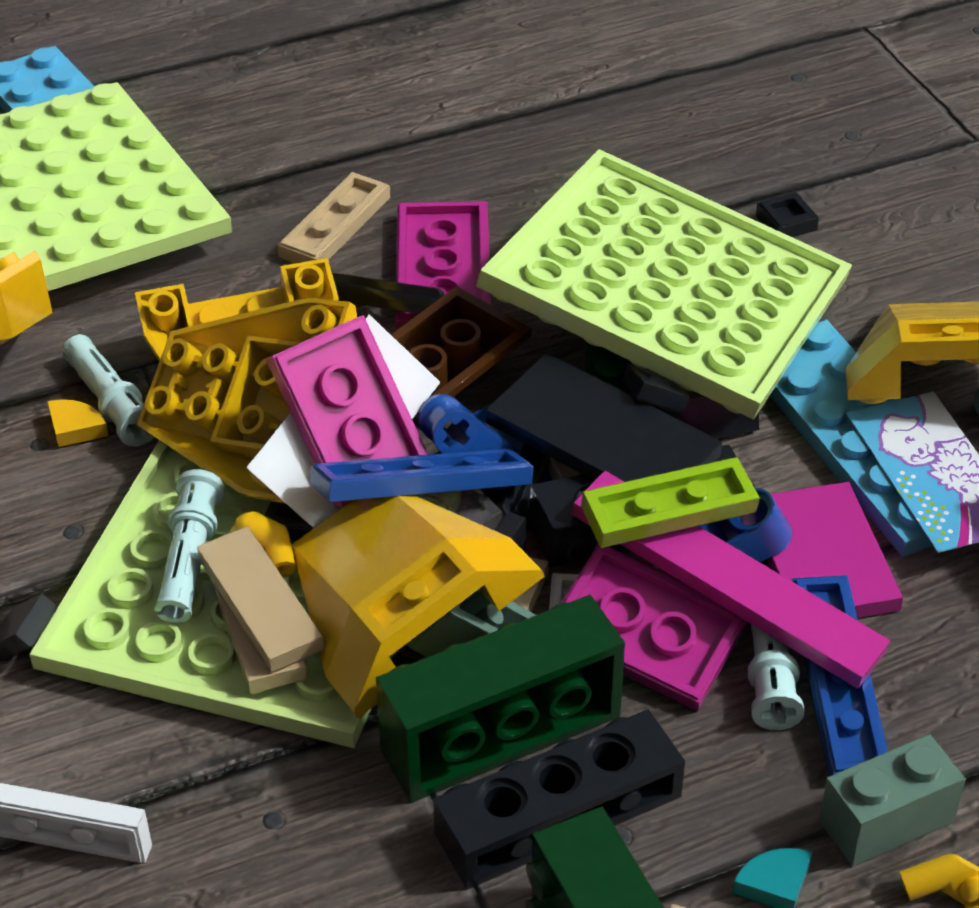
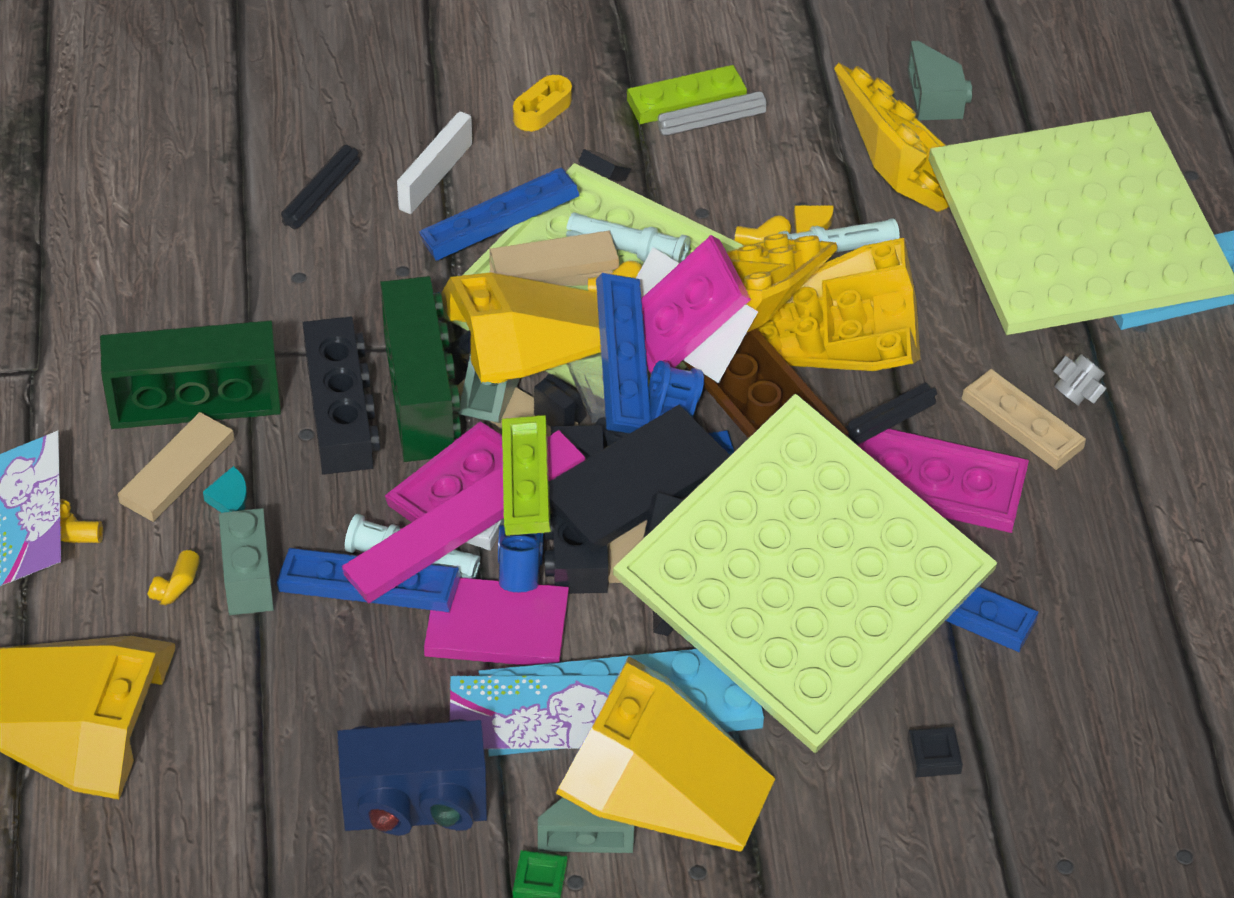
camera: 105 degrees right, 5 degrees up
none -> blue tile [419,167,580,261]
none -> yellow arm [734,215,791,246]
none -> light grey gear [1053,354,1106,406]

